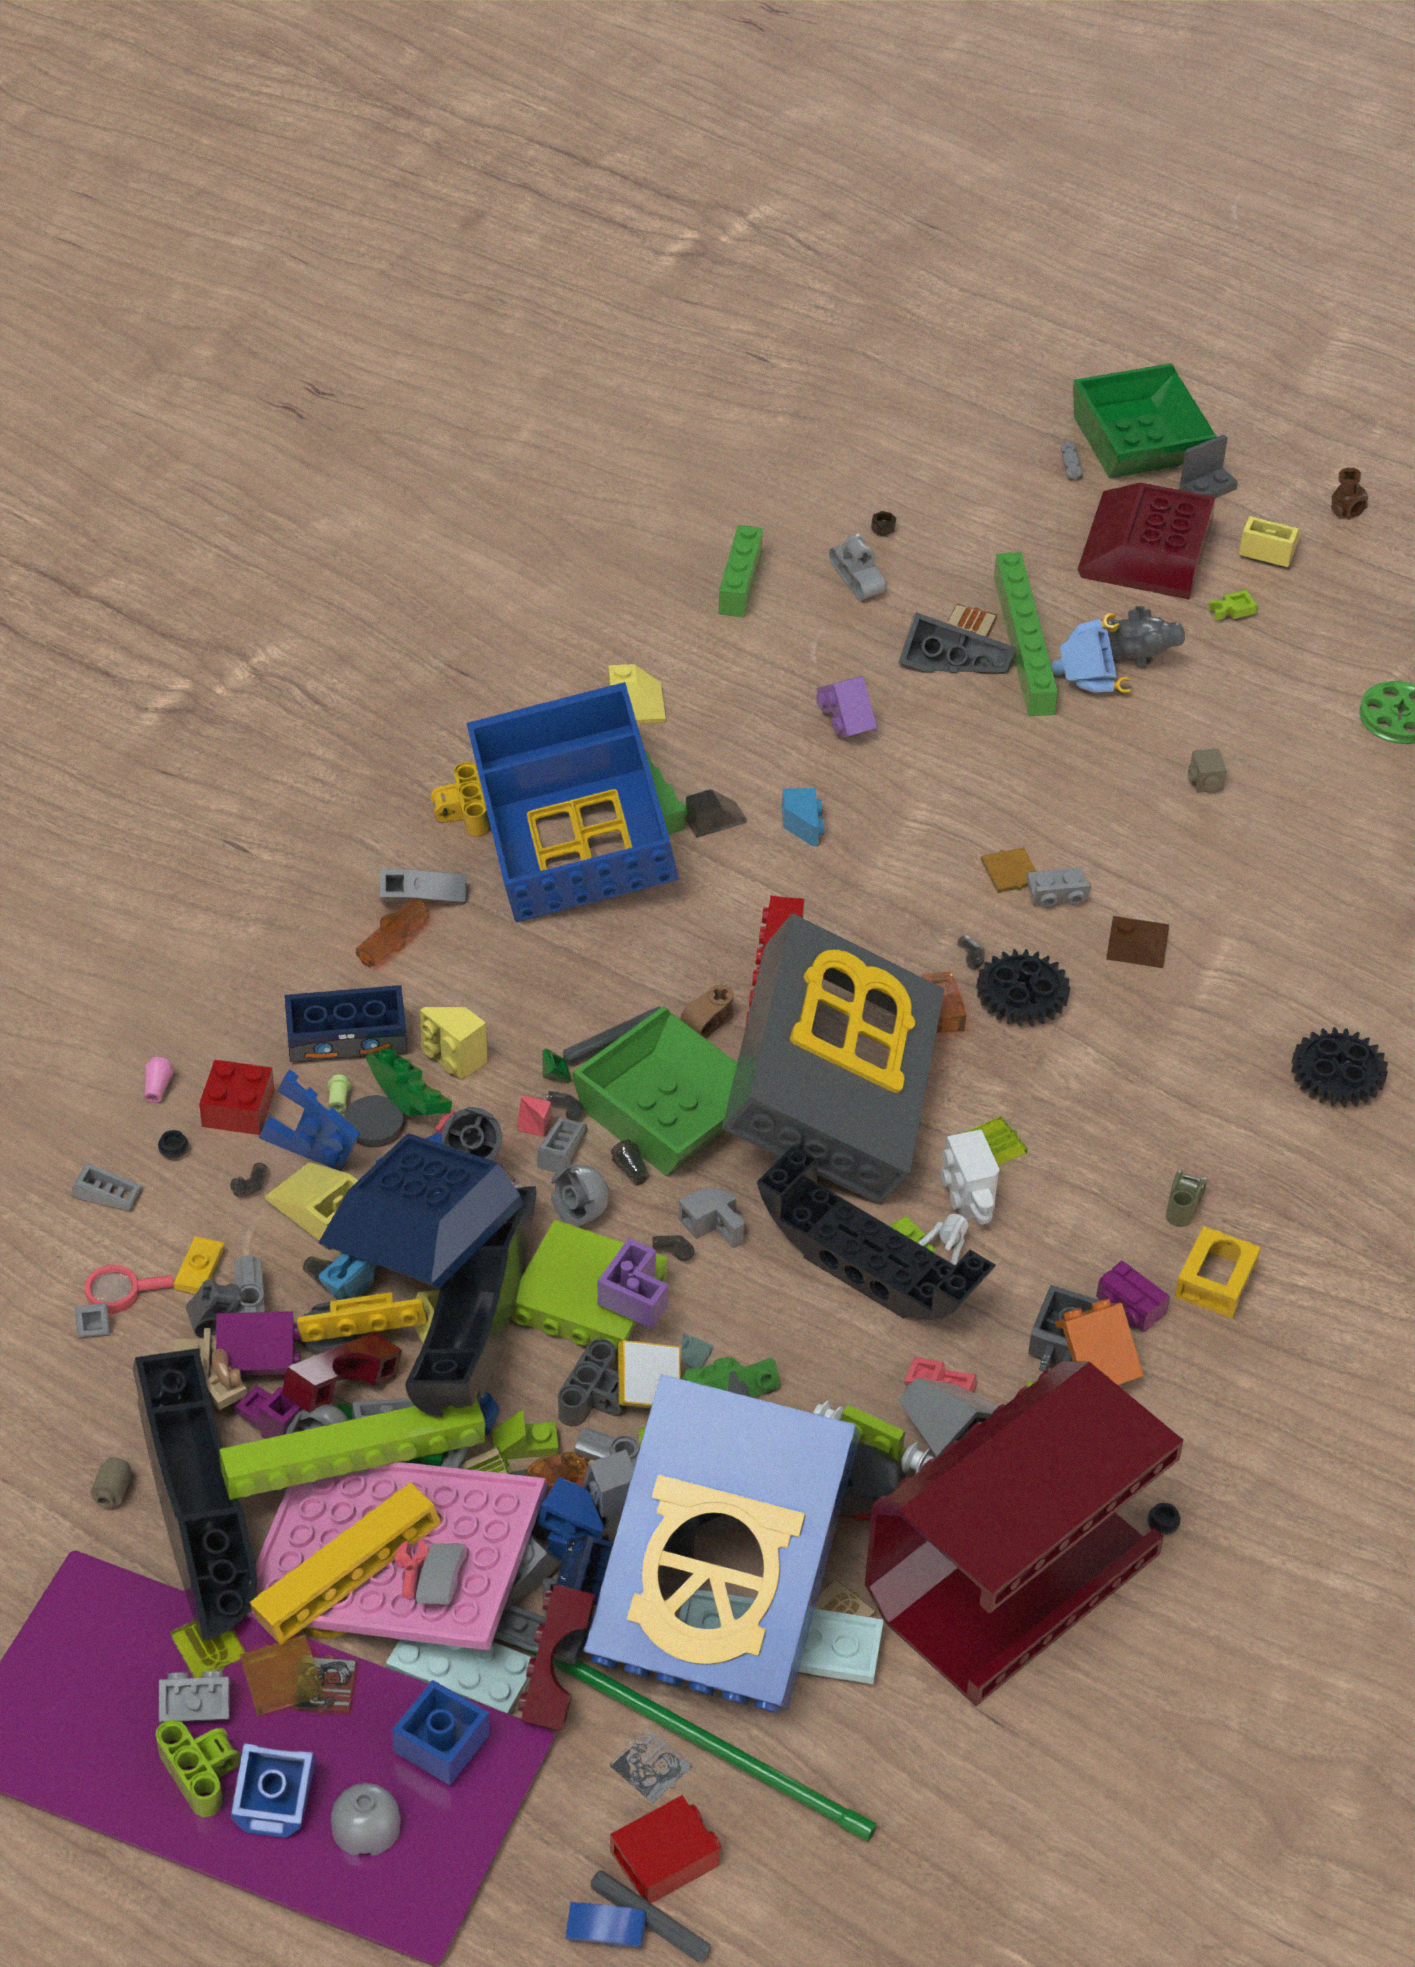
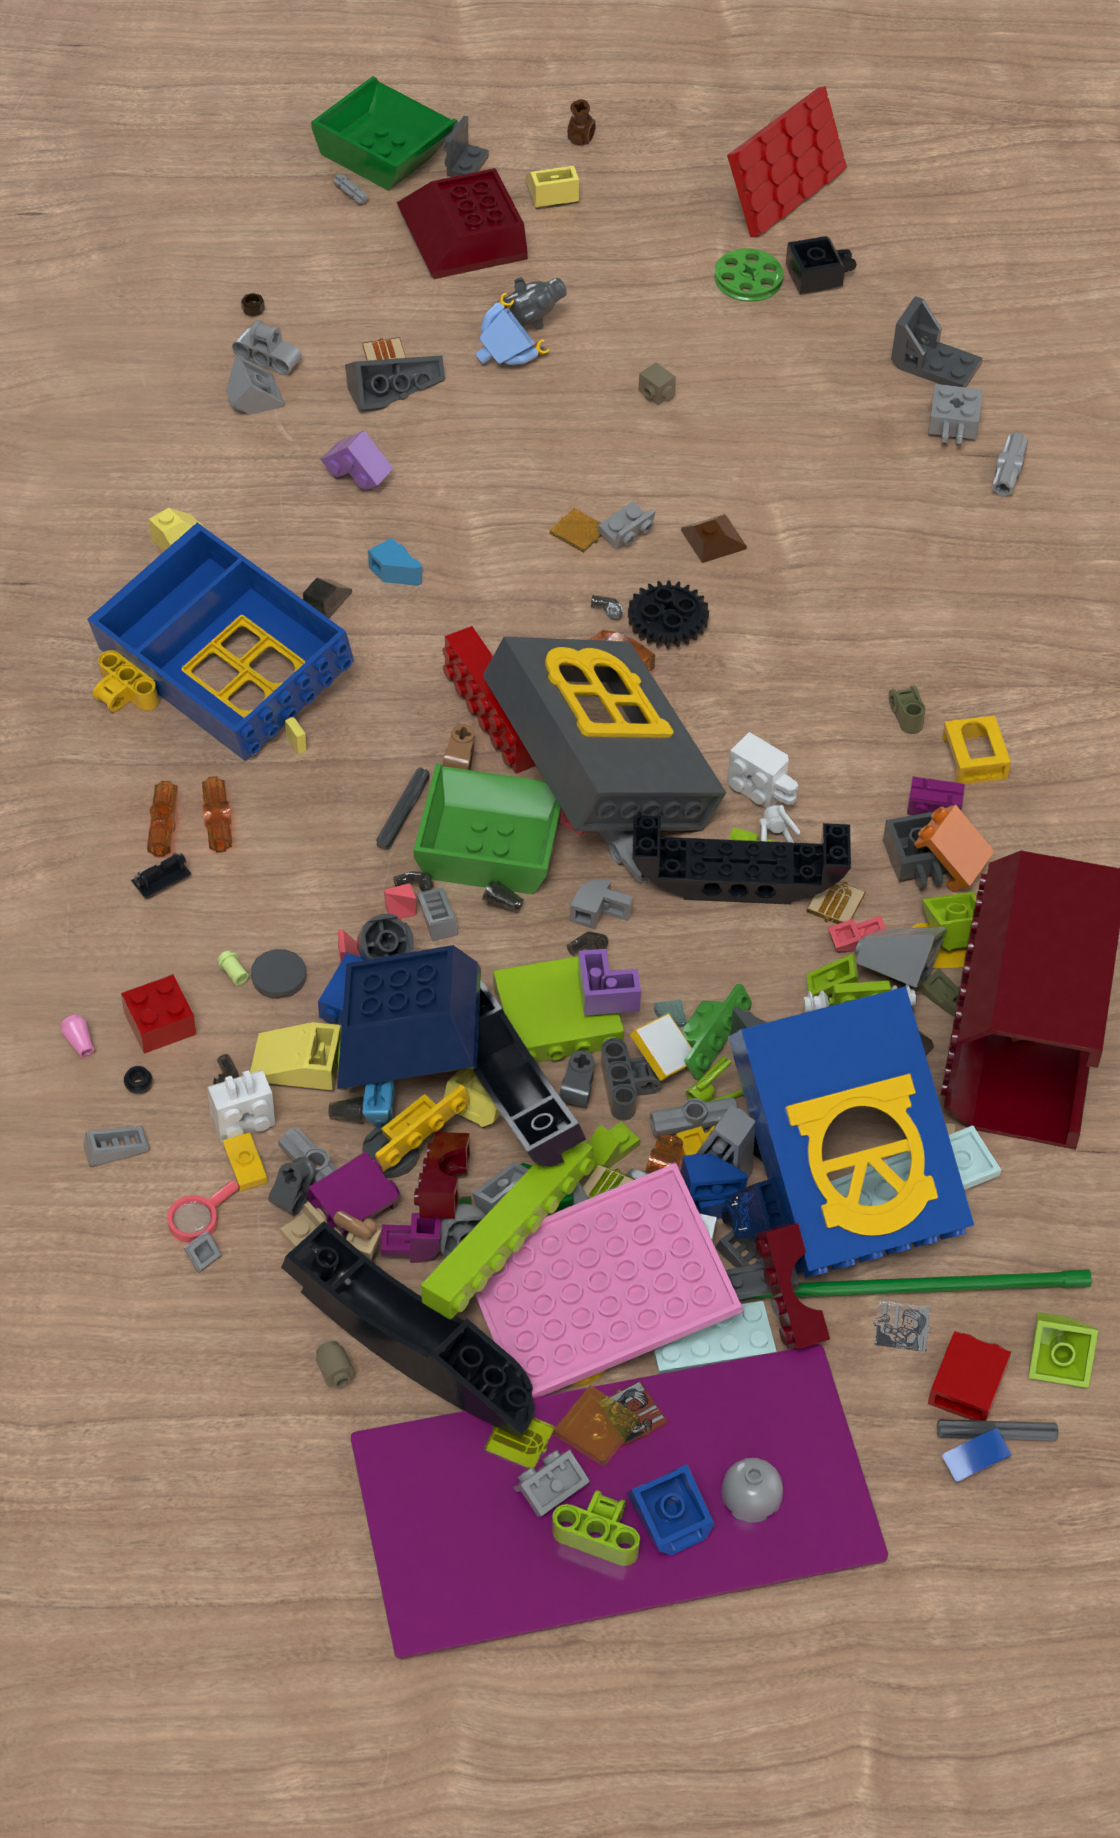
camera: 35 degrees left, 5 degrees up
yellow brick [250,1482,441,1645] -> none
blue wing [259,1070,360,1171] -> none
dark blue brick [284,985,407,1062] -> none
green slope [366,1049,452,1116] -> none
light grey slope [380,869,466,903] -> none
blue brick [392,1679,490,1785] -> none
coral bar [395,1539,429,1599] -> none
light grey slope [416,1543,466,1604] -> none
light yellow slope [420,1007,488,1080] -> none
green slope [542,1048,572,1083] -> none
light grey cylinder [551,1164,609,1227] -> none
bright green brick [718,525,763,618] -> none
clear neon green piece [963,1116,1028,1165] -> none
bright green brick [994,552,1058,717] -> none
lime plate [1208,590,1258,620] -> none
black gear [1291,1027,1388,1108] -> none
none -> black hinge [131,853,191,899]
none -> clear orange piece [202,776,232,853]
none -> white hinge [207,1070,275,1142]
none -> light grey slope [226,356,285,414]
none -> light yellow tile [285,717,307,754]
none -> dark grey piece [559,1051,594,1107]
none -> piece [806,881,866,924]
none -> lime slope [806,954,858,996]
none -> lime slope [1028,1312,1098,1388]

